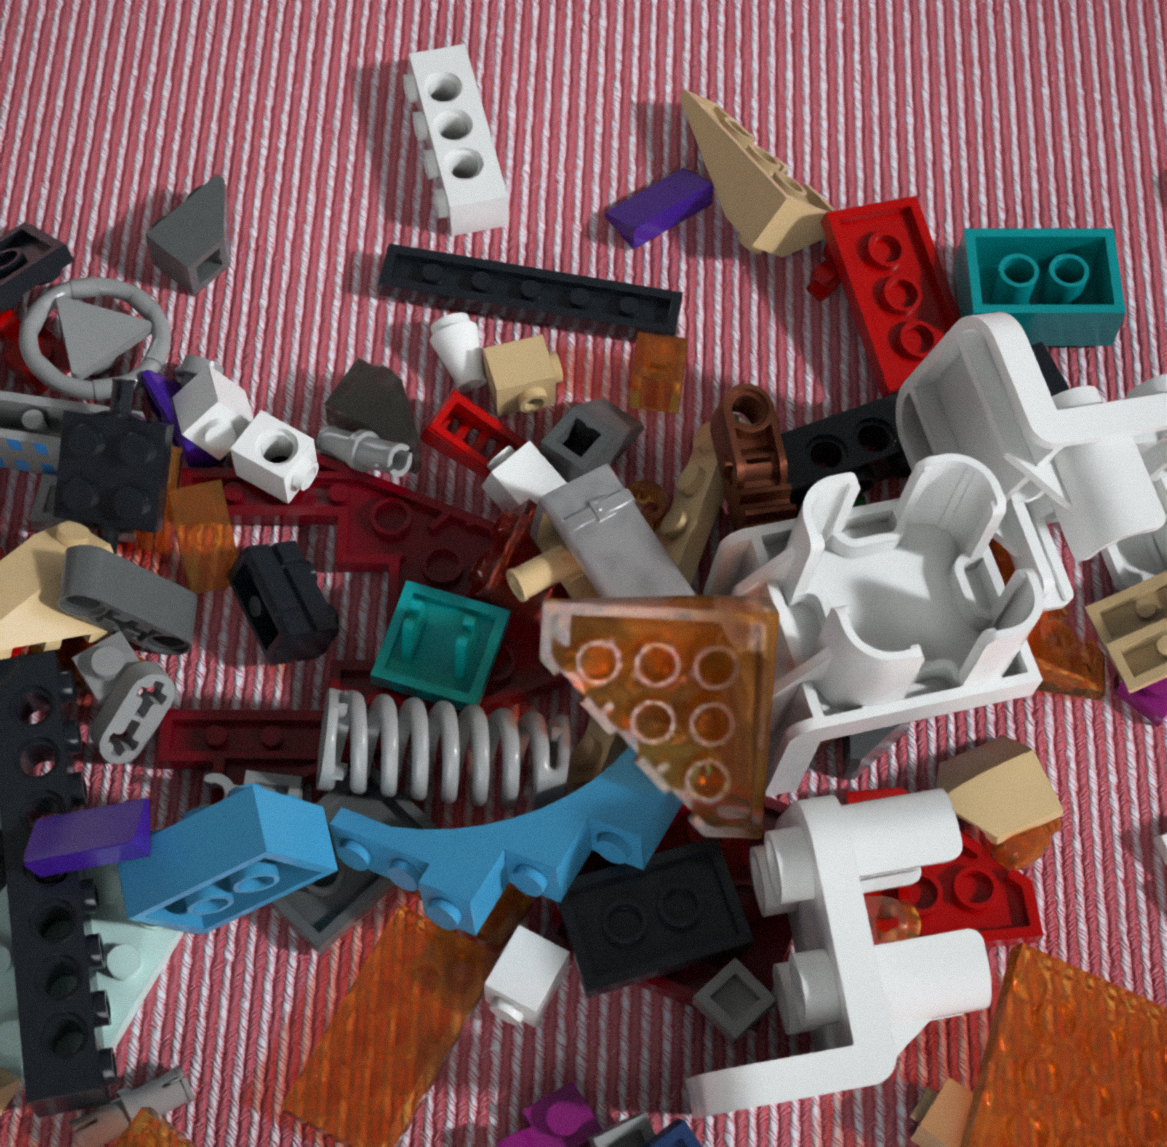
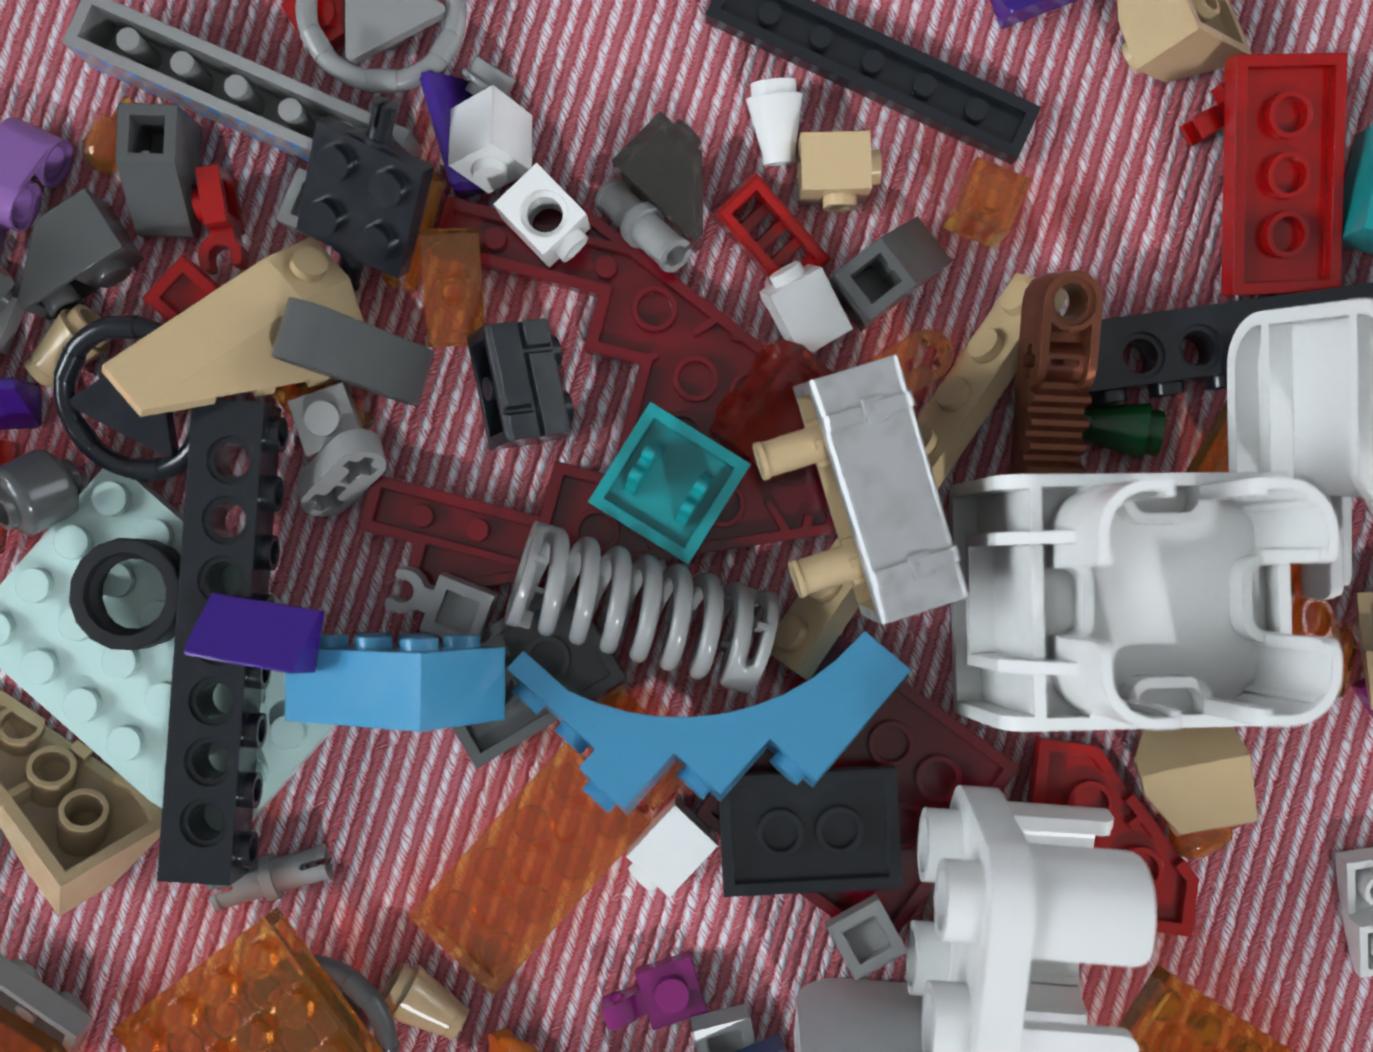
camera: 20 degrees right, 25 degrees up
clear orange slope [539,595,779,839] -> none

